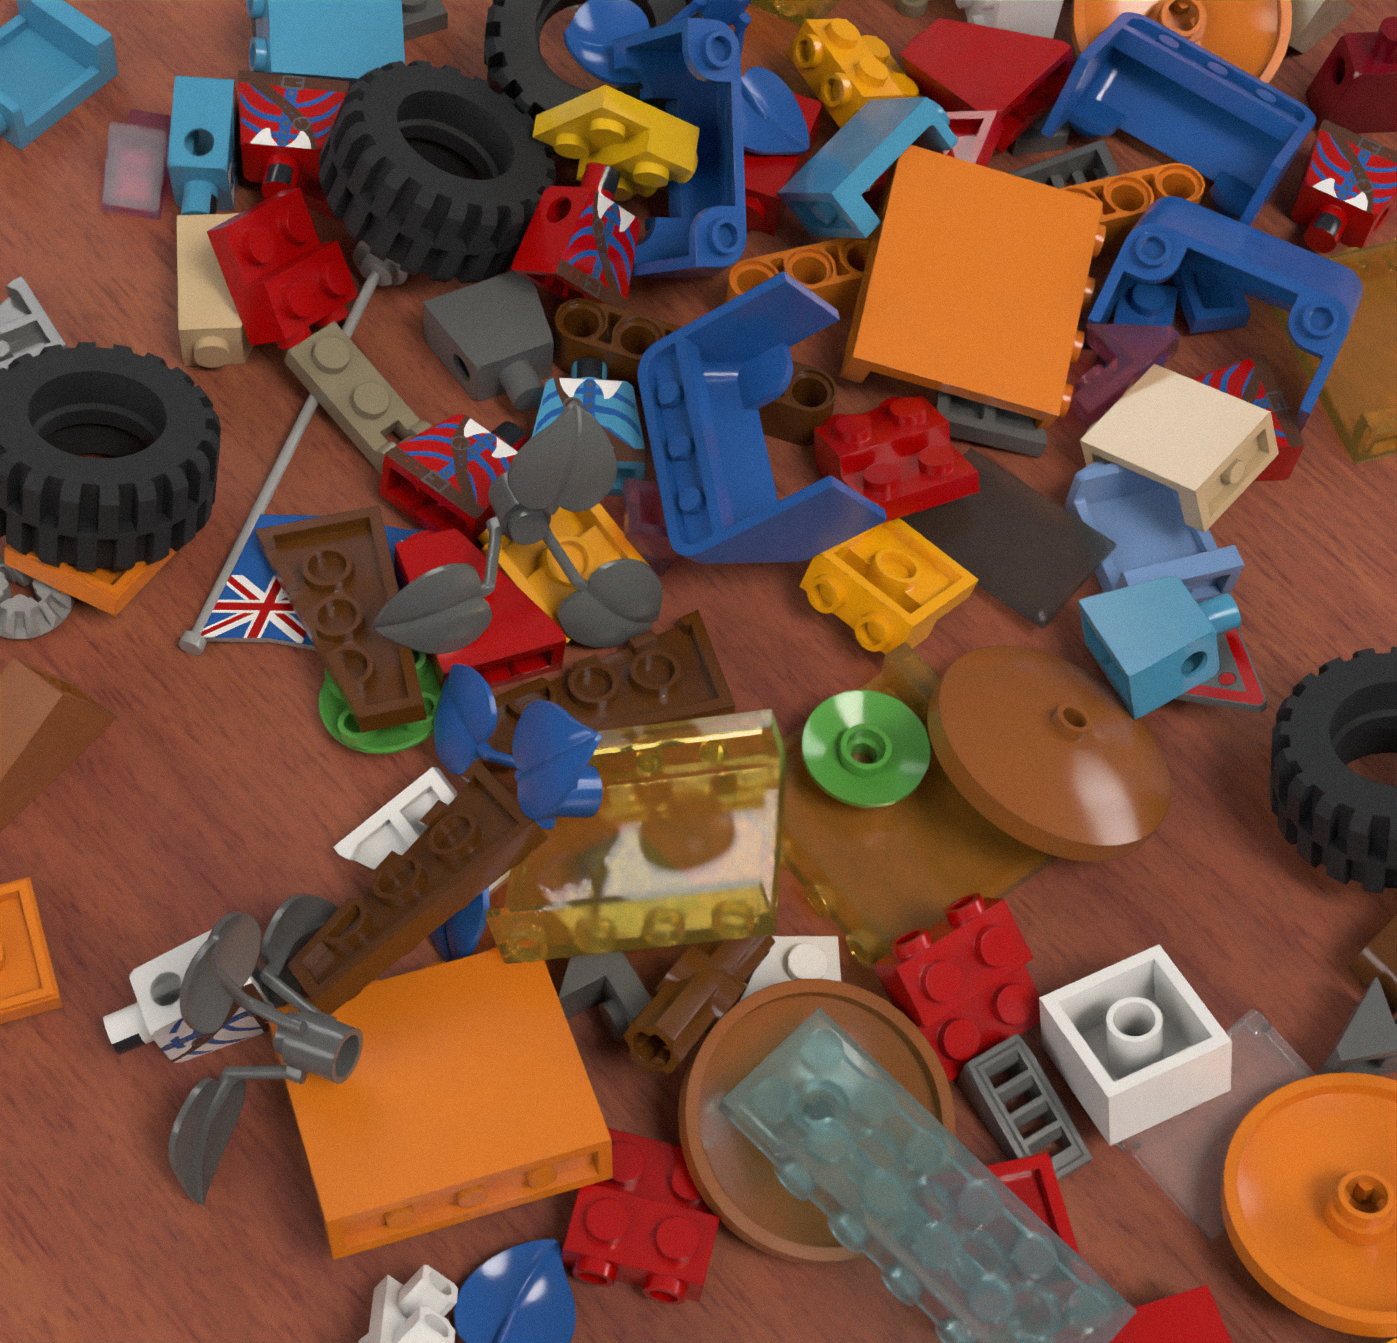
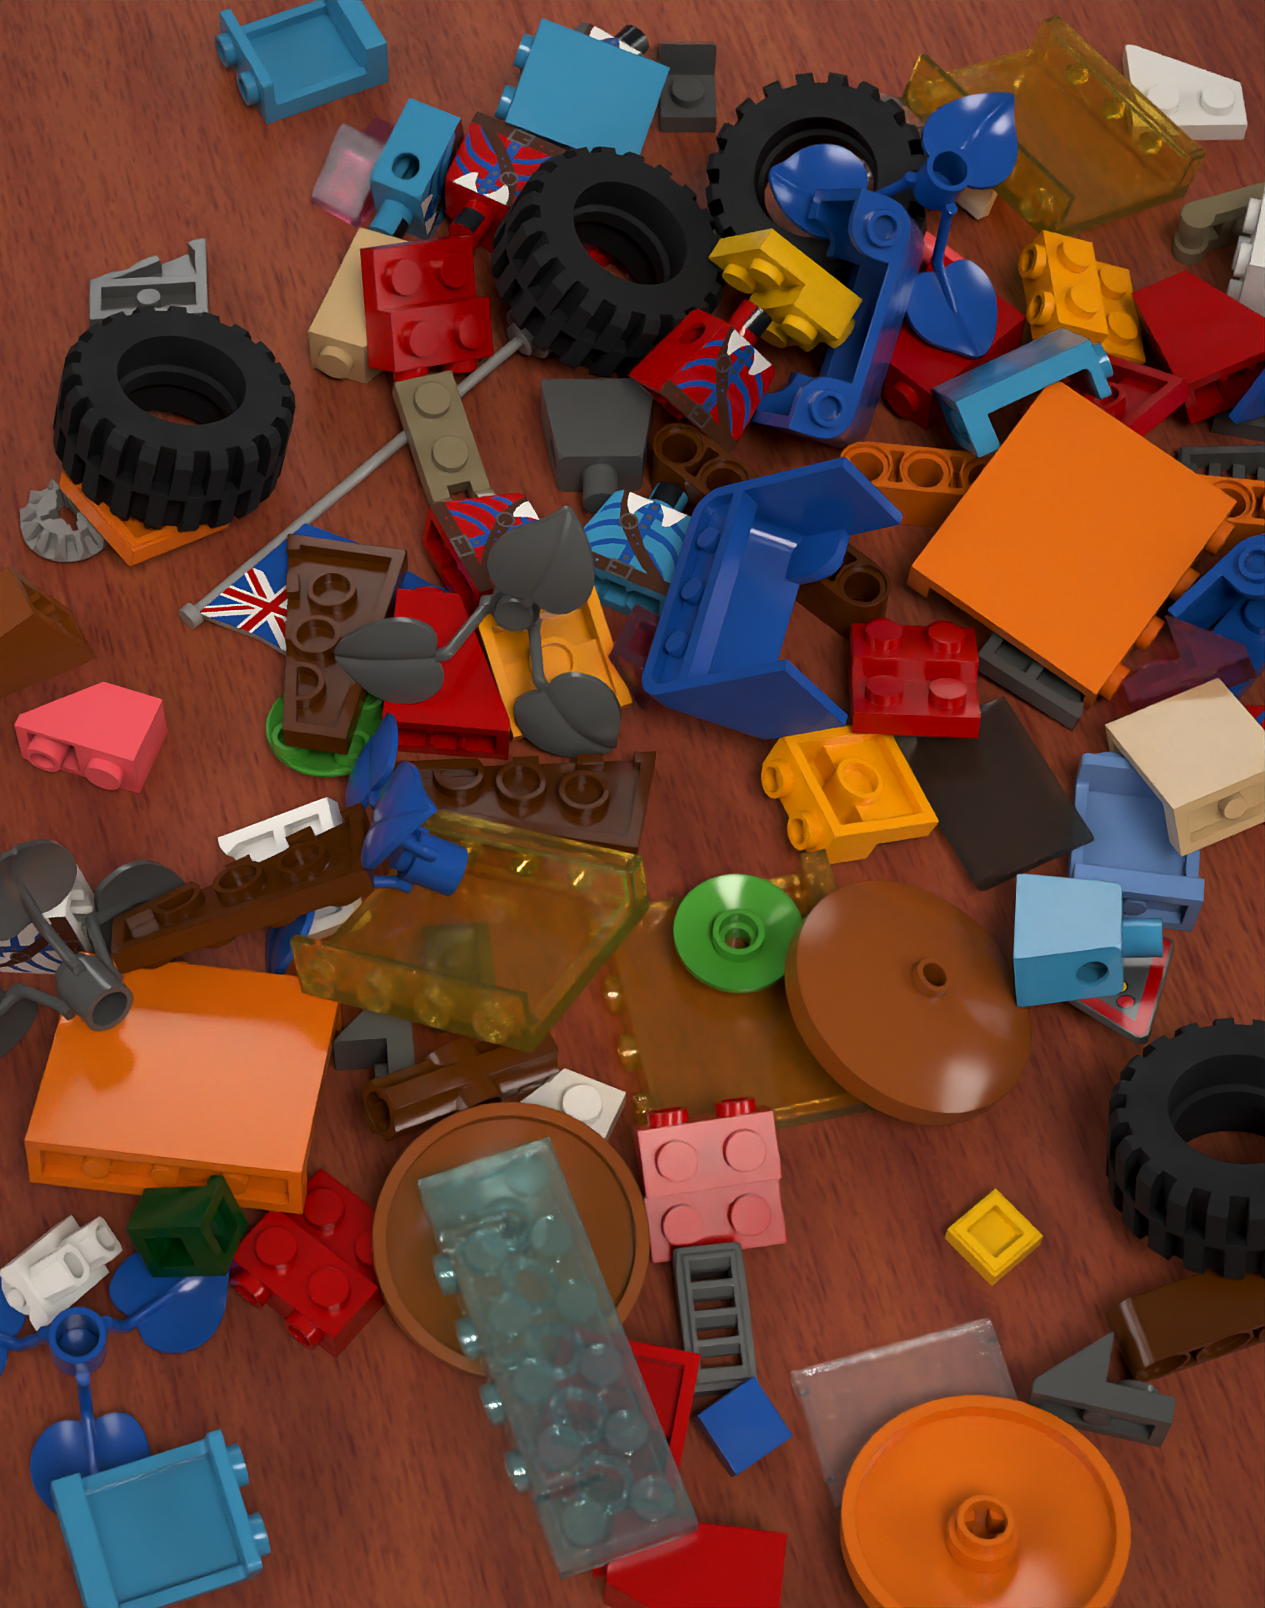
camera: 30 degrees right, 0 degrees up
white brick [1039,944,1232,1146] -> none
none -> coral slope [14,682,168,794]
none -> dark green brick [126,1175,248,1278]
none -> blue tile [692,1377,793,1477]
none -> yellow tile [945,1188,1043,1286]

